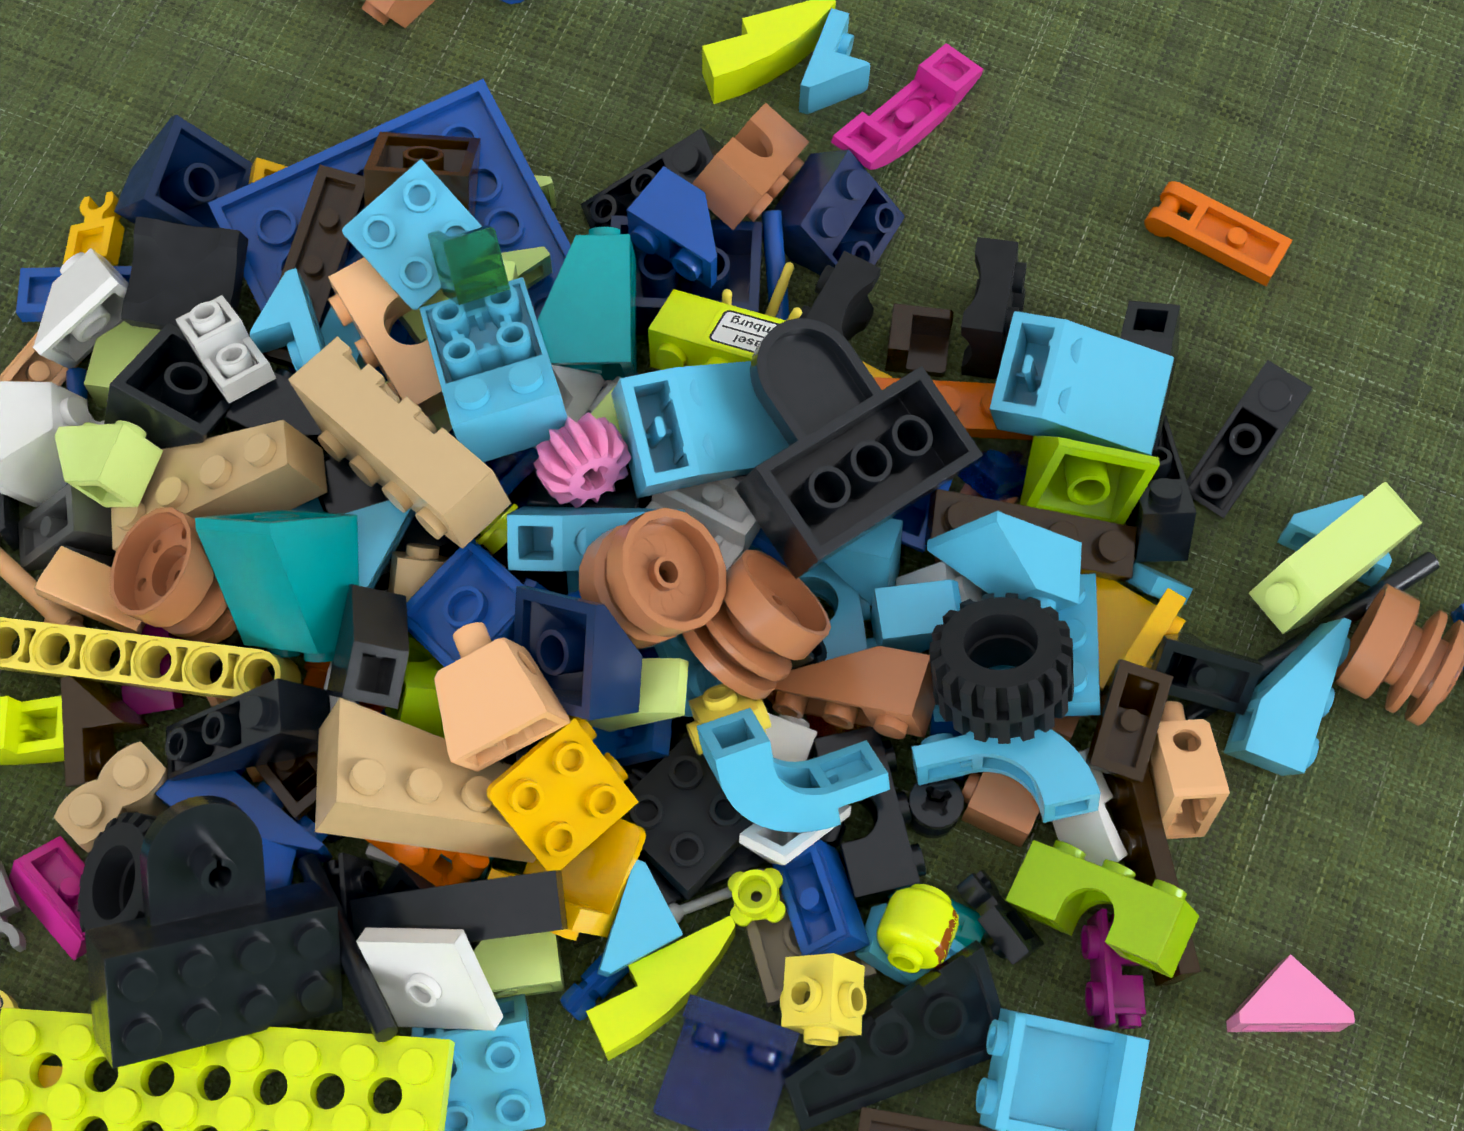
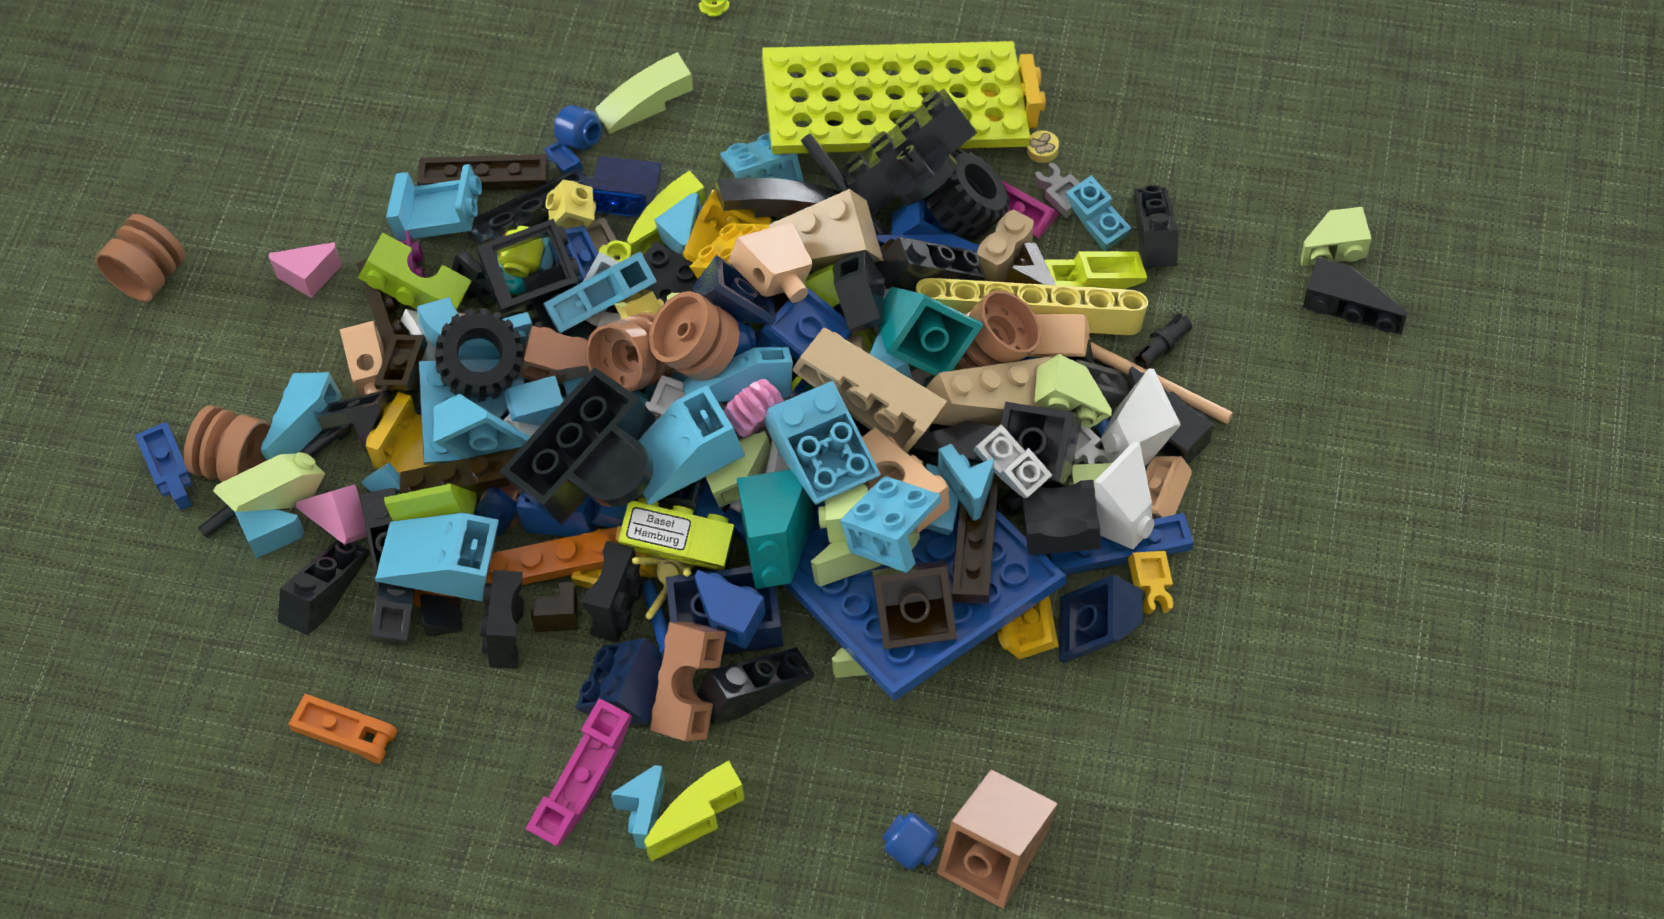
camera: 175 degrees right, 10 degrees down
white plate [356,927,503,1031] -> none
clear green panel [428,226,510,305] -> none
none -> bright pink slope [295,484,368,545]
none -> black window [477,219,581,314]

